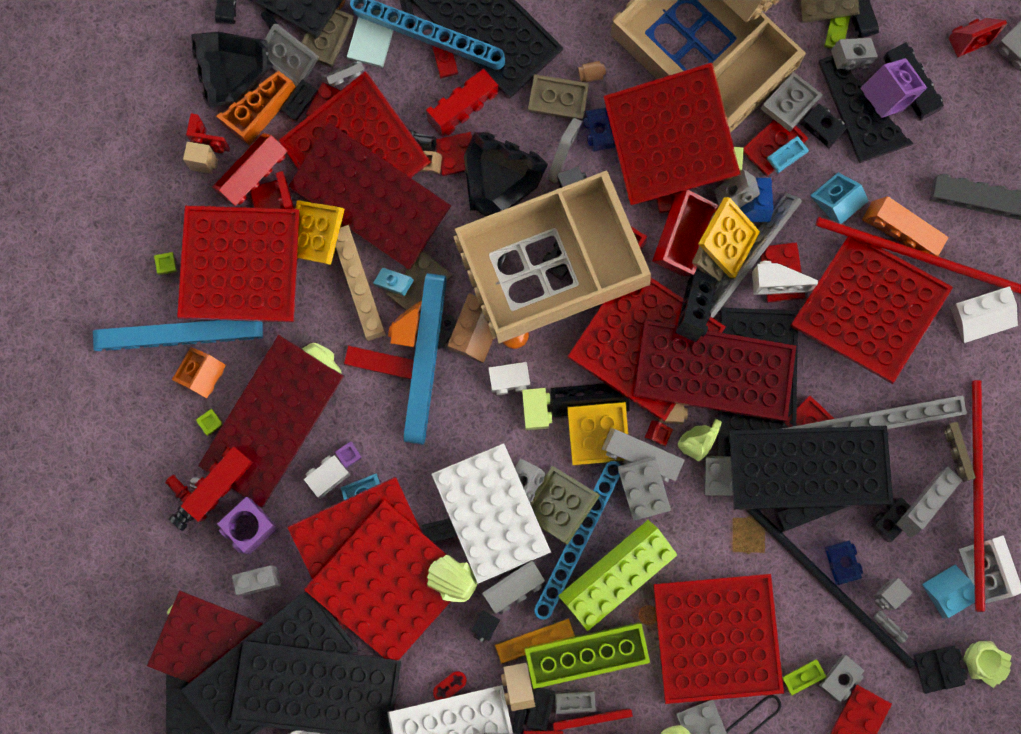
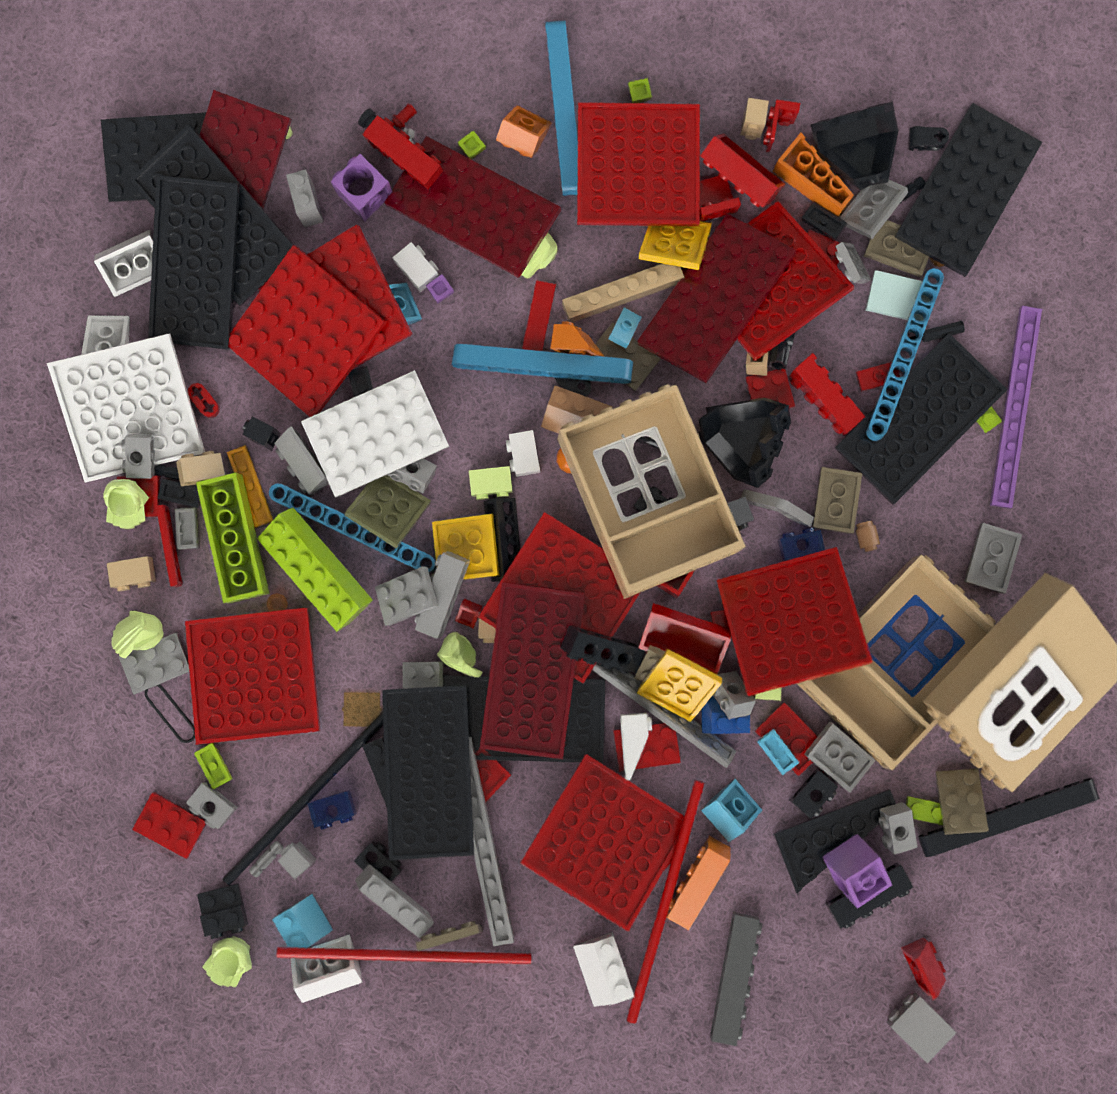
camera: 90 degrees right, 5 degrees up
yellowish green hair [427,555,477,602] -> none

